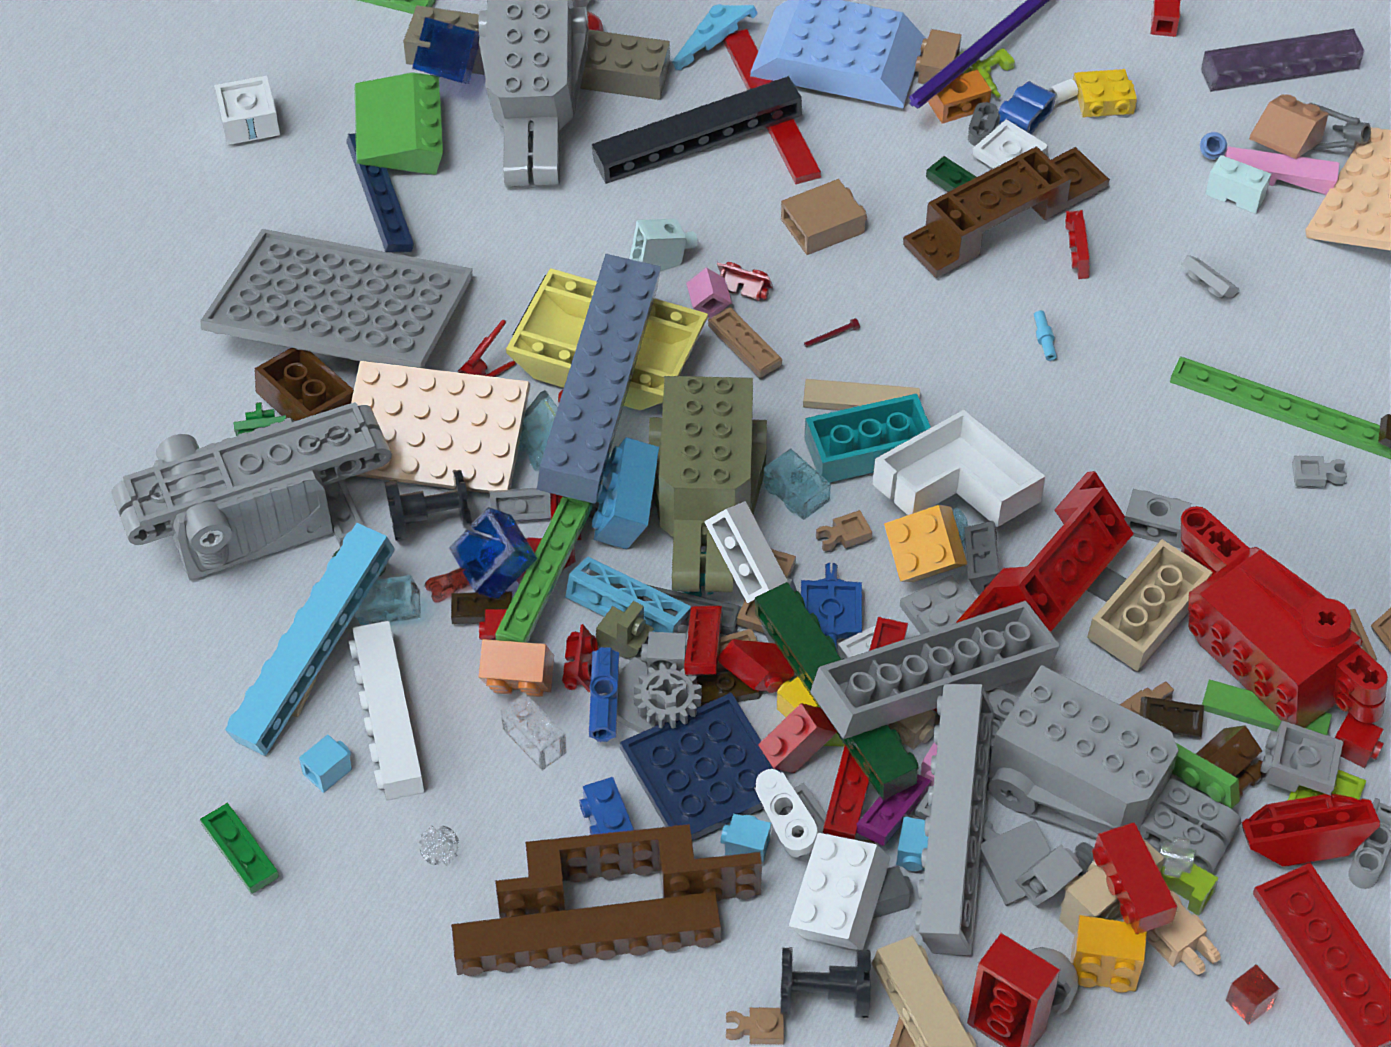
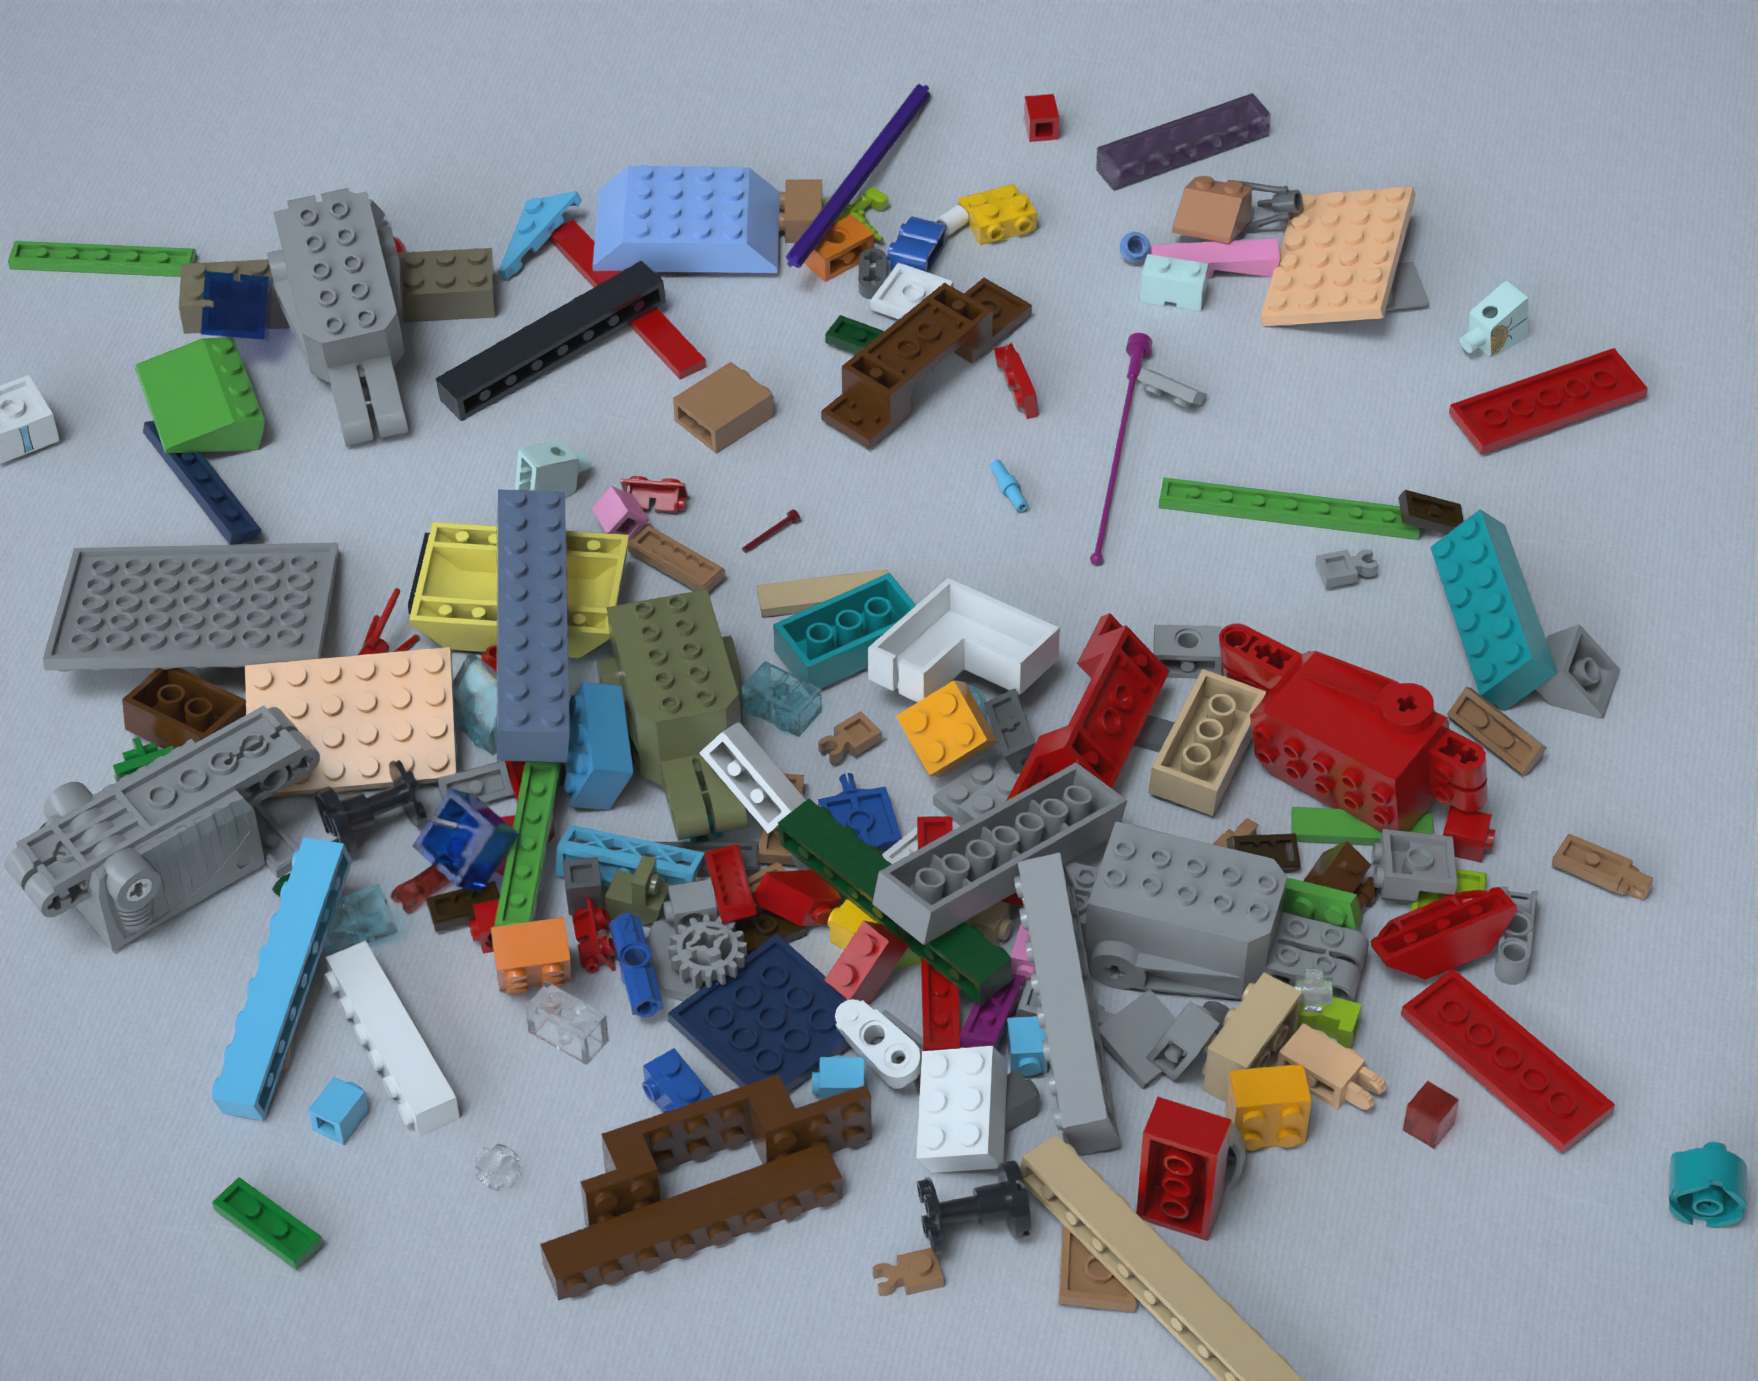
camera: 15 degrees left, 5 degrees down
red brick [1092,822,1178,935] -> none
none -> dark grey brick [562,857,604,915]
none -> magenta piece [1090,333,1153,565]

